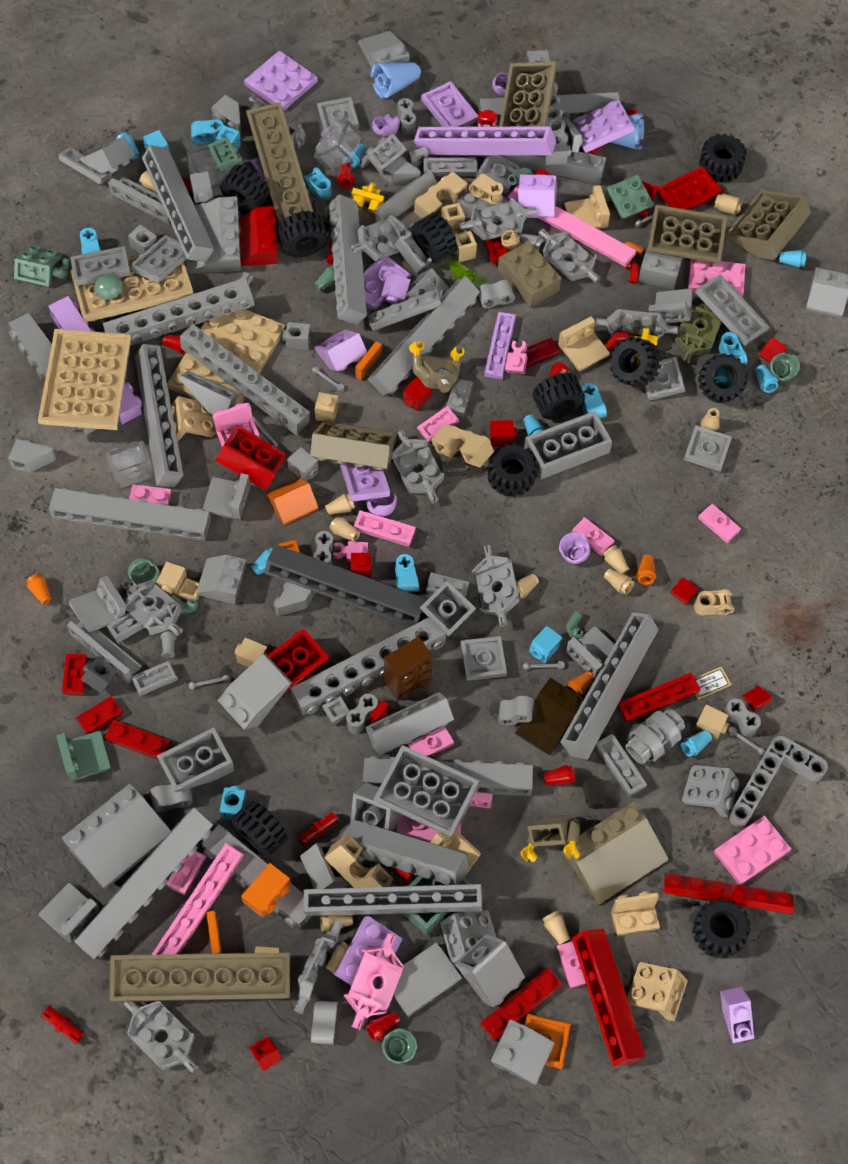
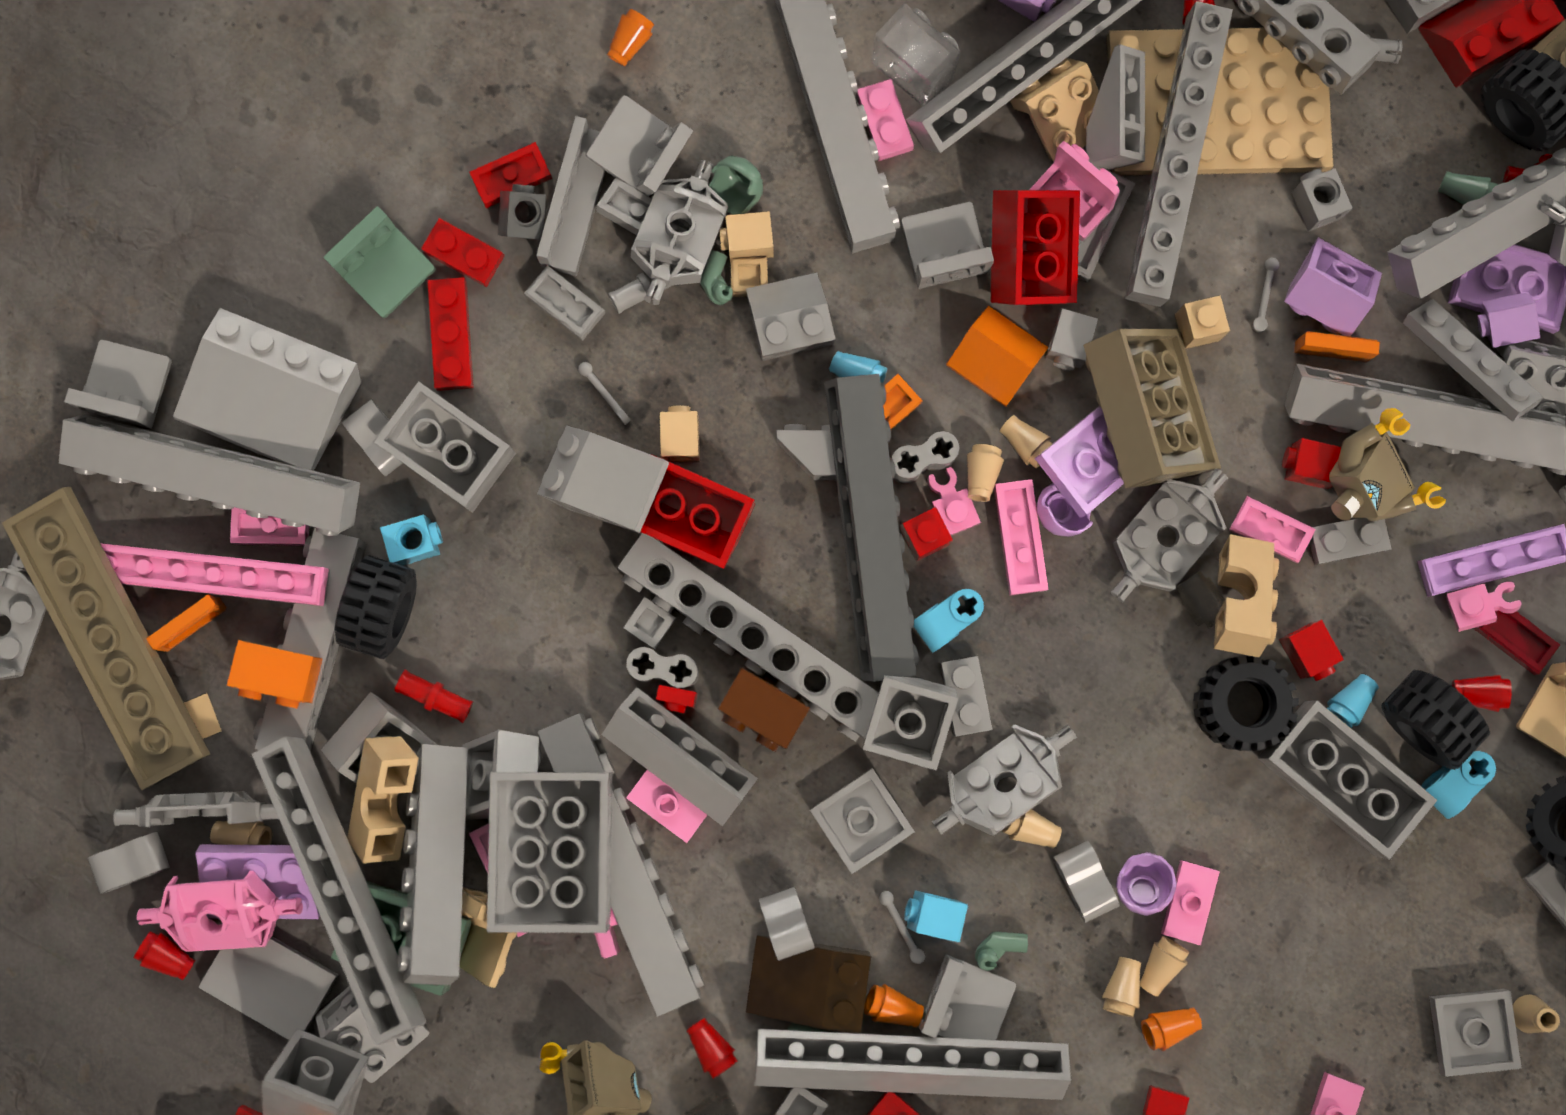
camera: 65 degrees right, 20 degrees up
red slope [249,1036,282,1071] -> none
sand green hair [382,1028,417,1064] -> none
none -> light grey axle [1053,841,1120,923]

